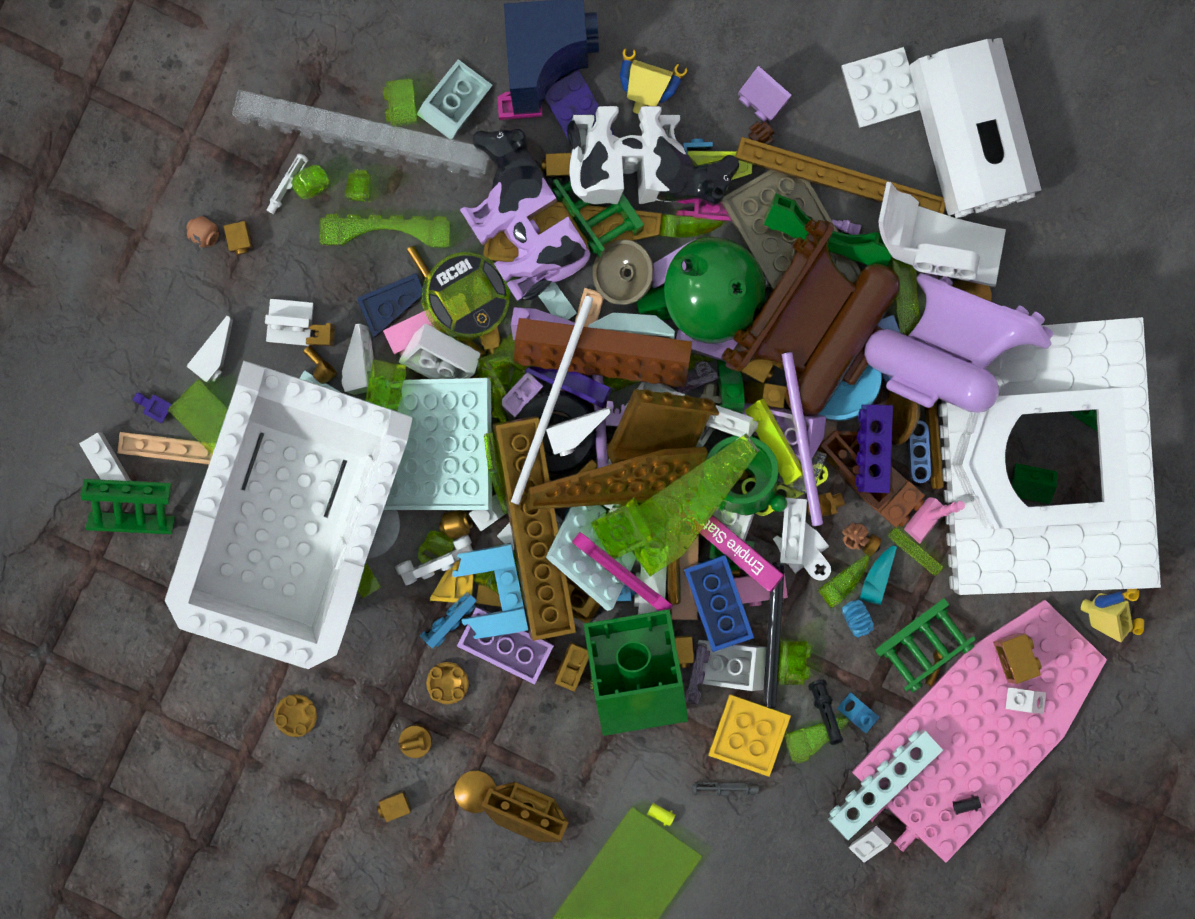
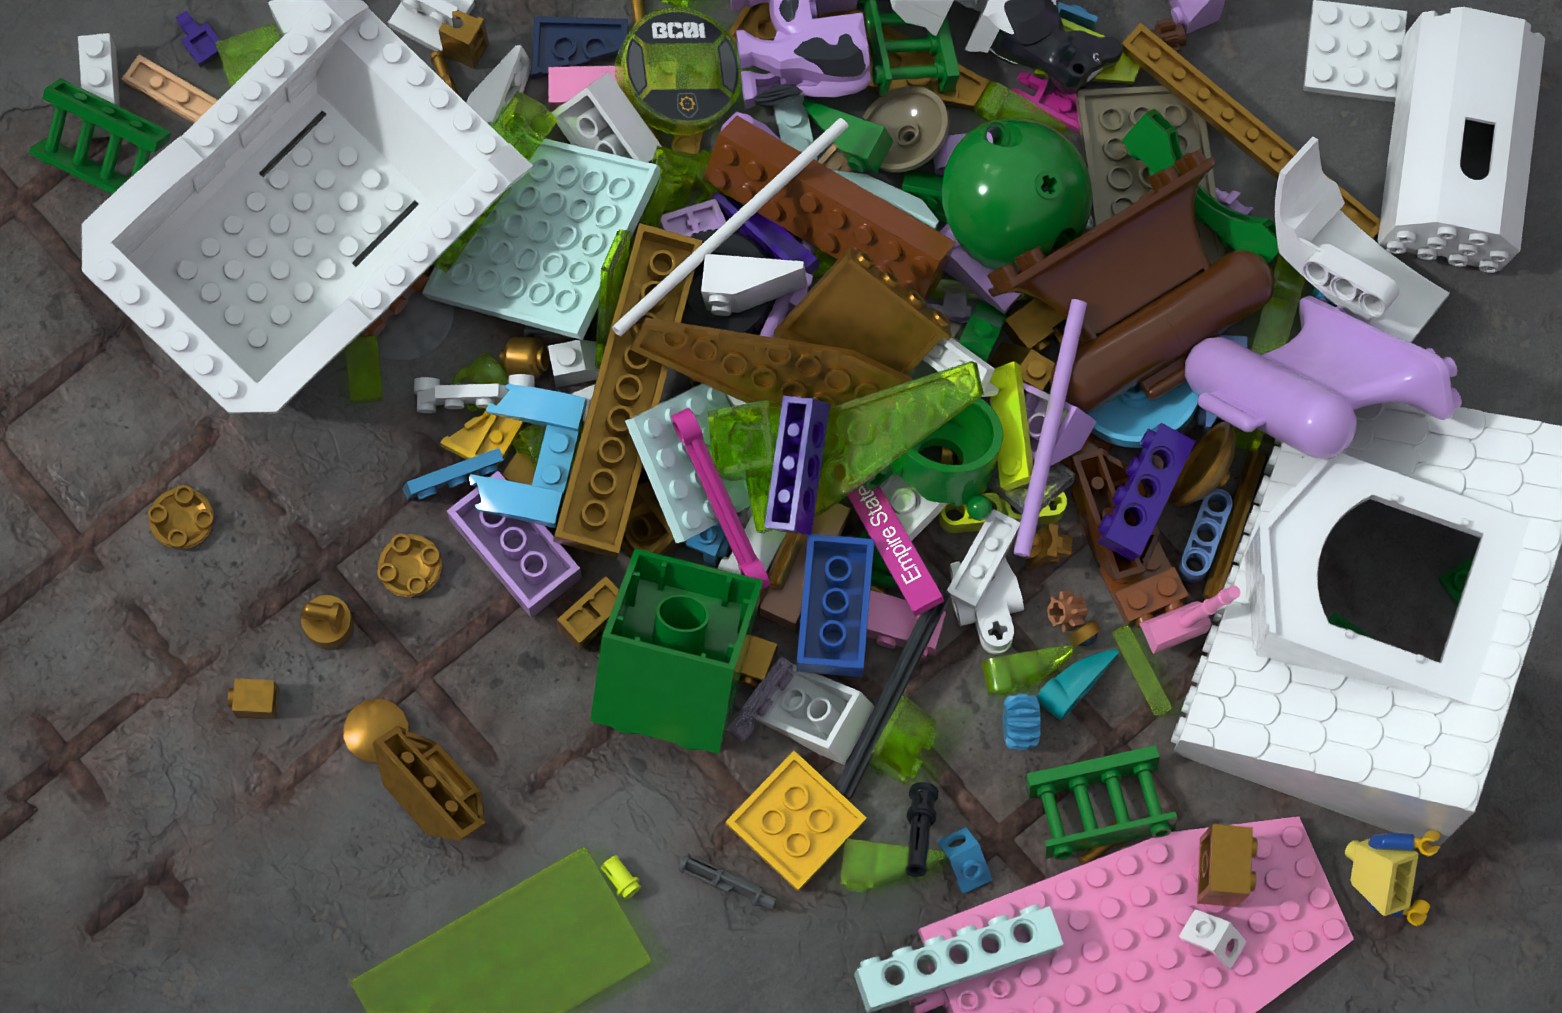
camera: 25 degrees right, 15 degrees down
none -> dark purple brick [764,396,830,535]
none -> green slope [802,99,894,174]

